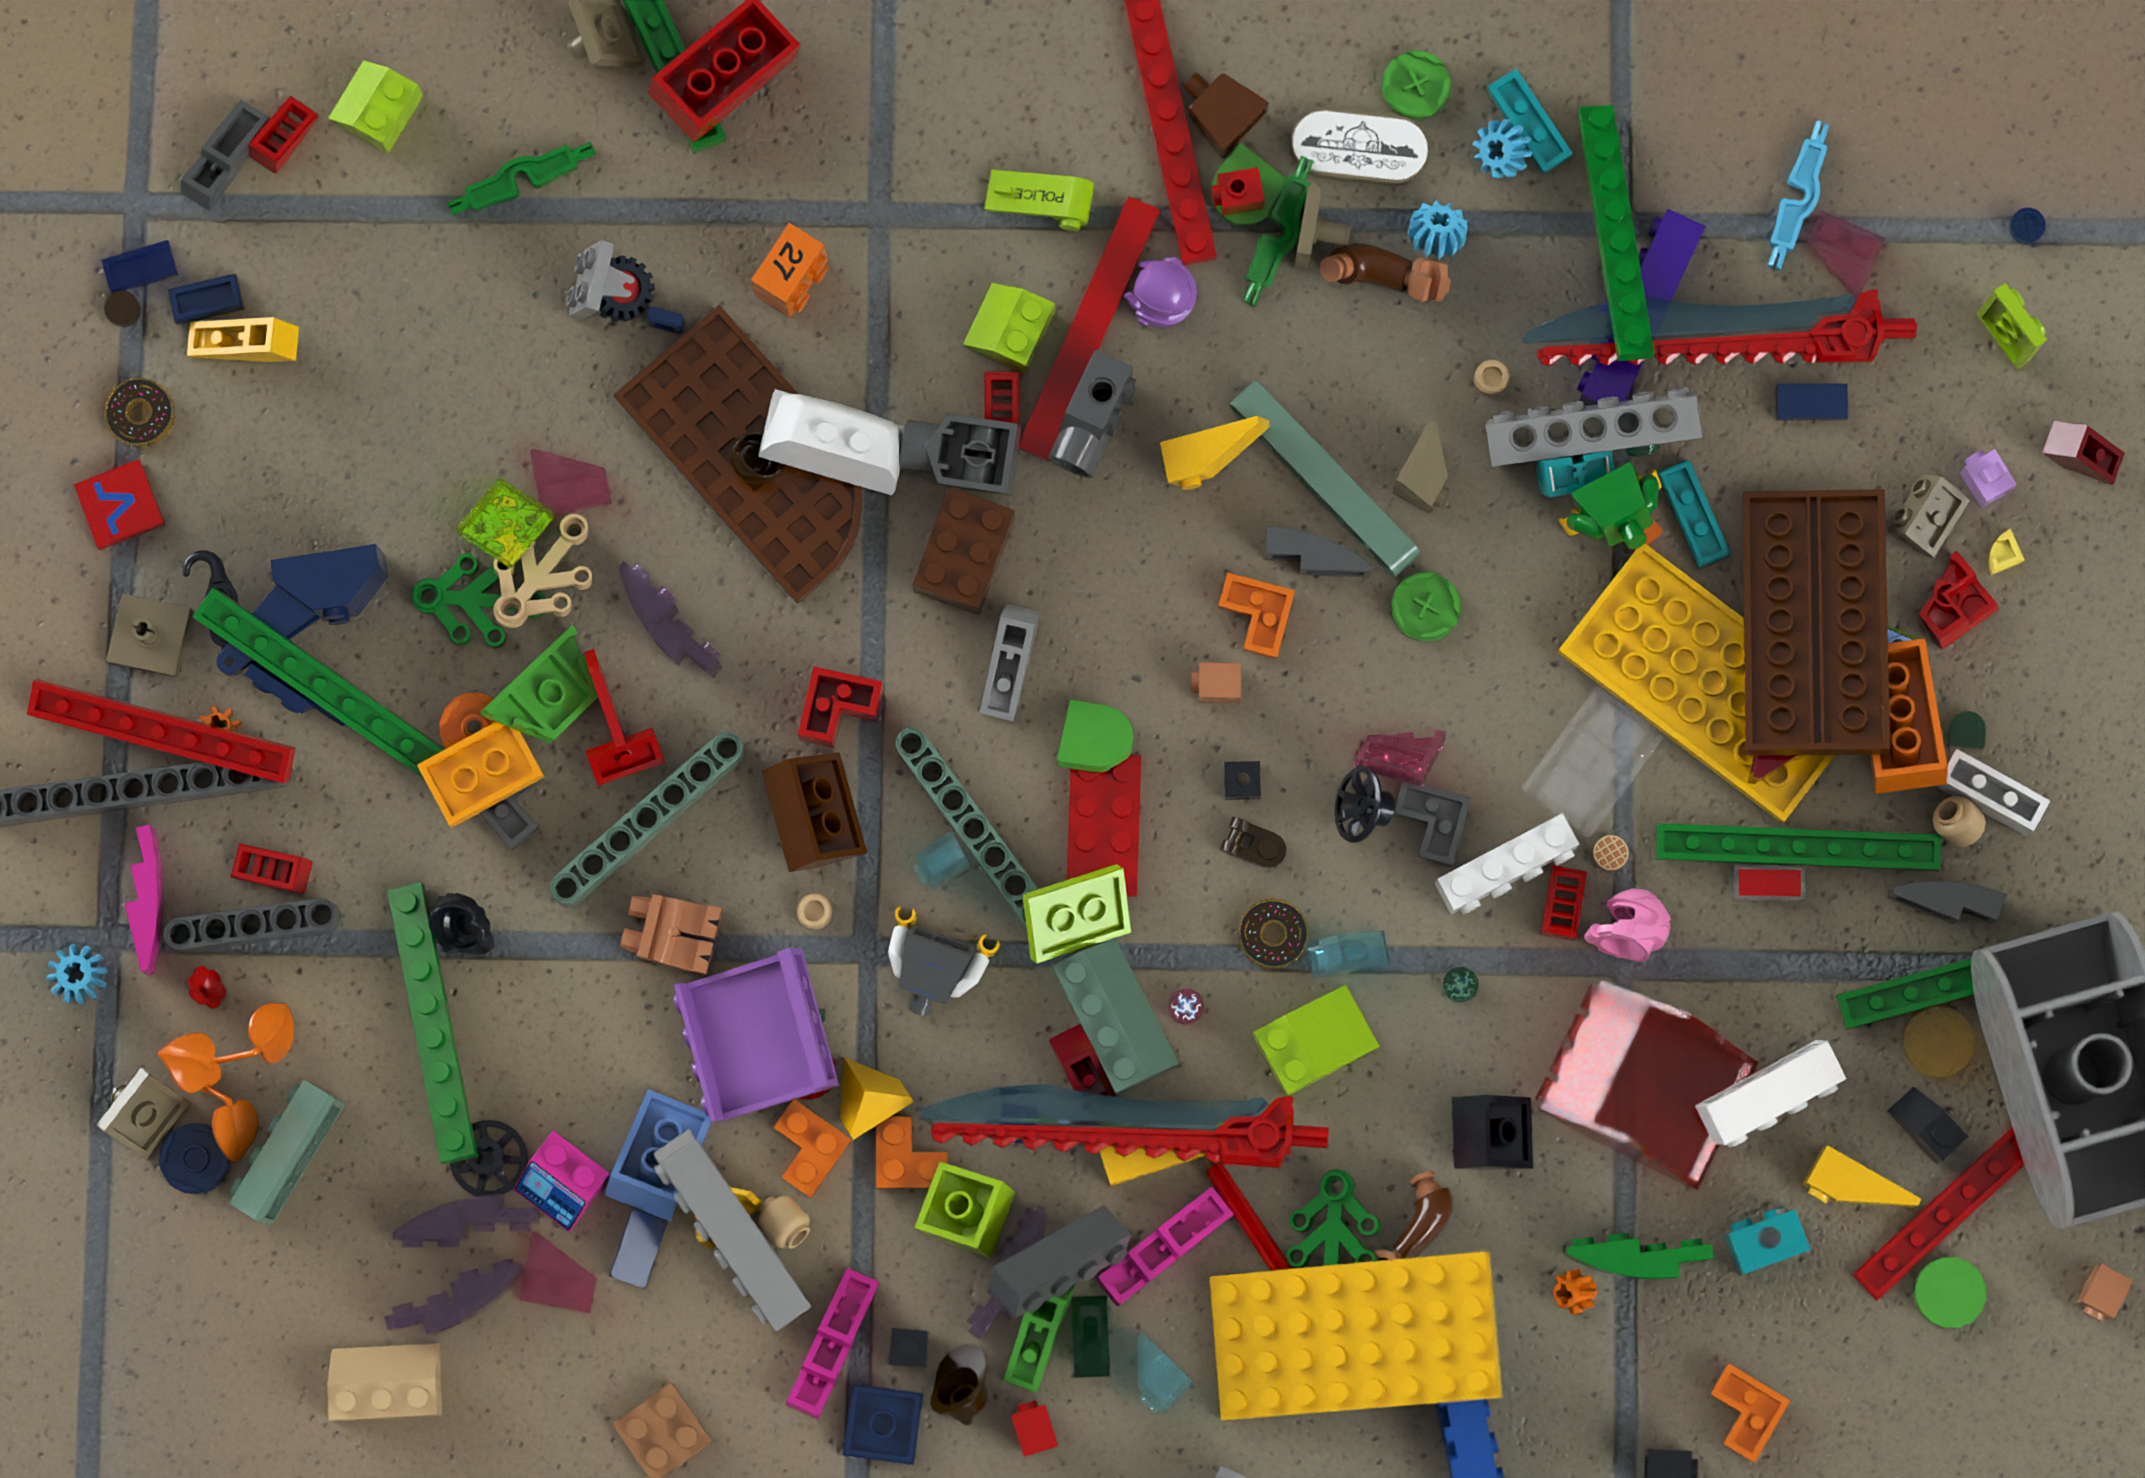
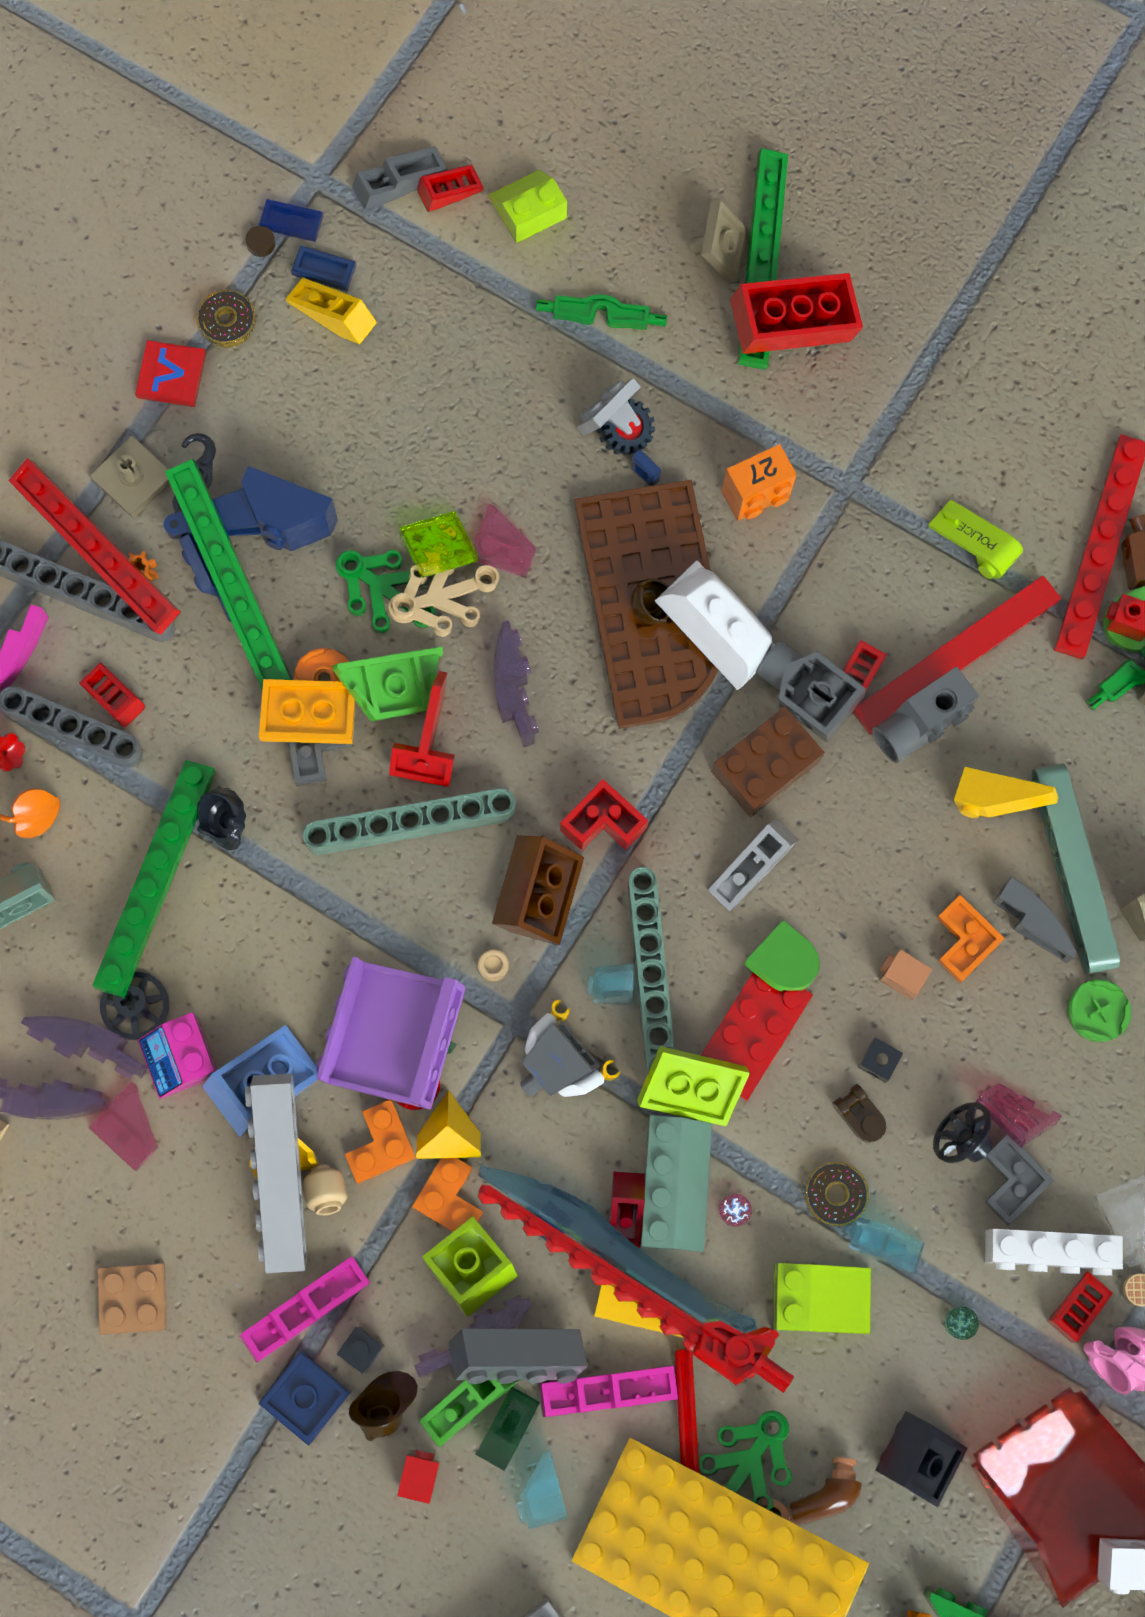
camera: 25 degrees right, 5 degrees down
slope [609,1209,668,1289] -> none
nougat hips [620,894,723,977] -> none
lime slope [963,283,1055,374] -> none
medium lavender helmet [1124,257,1197,328] -> none

